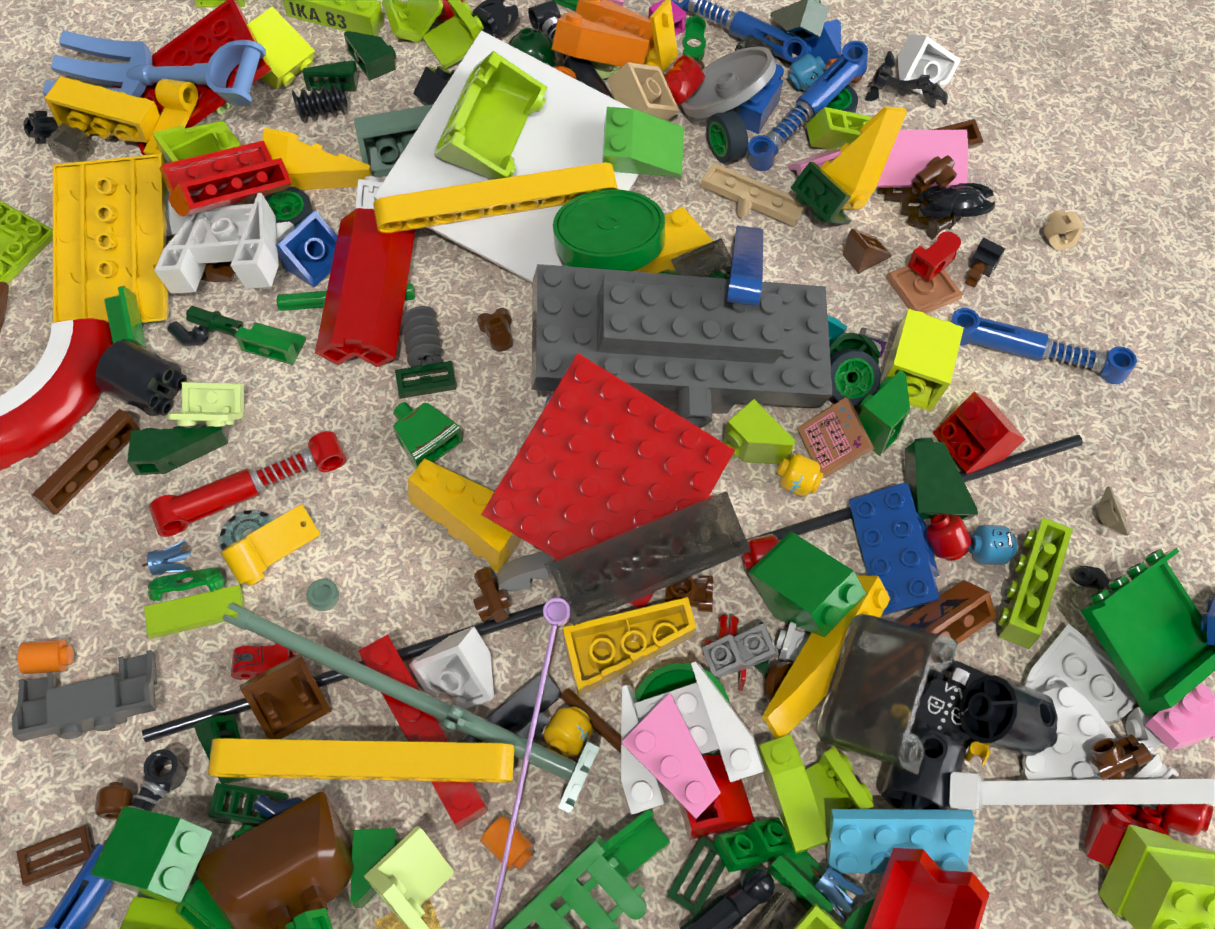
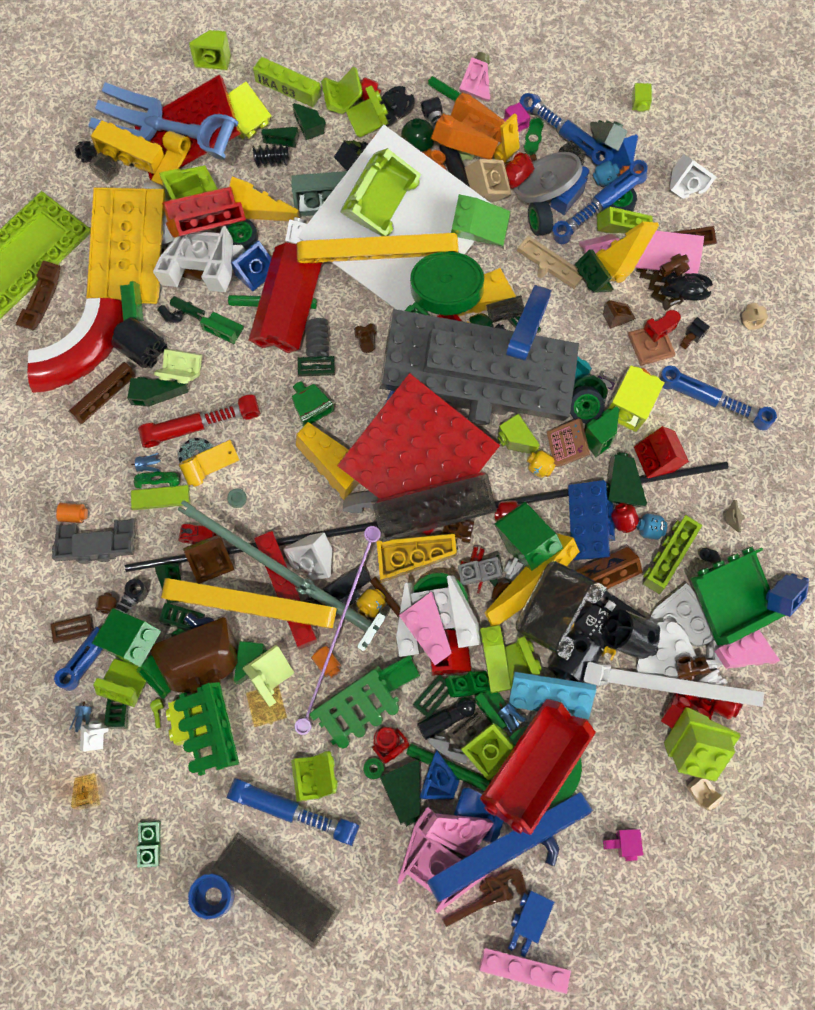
camera: 10 degrees right, 10 degrees up
reddish brown plate [473,568,511,623] -> none
black piece [865,51,948,109] -> none

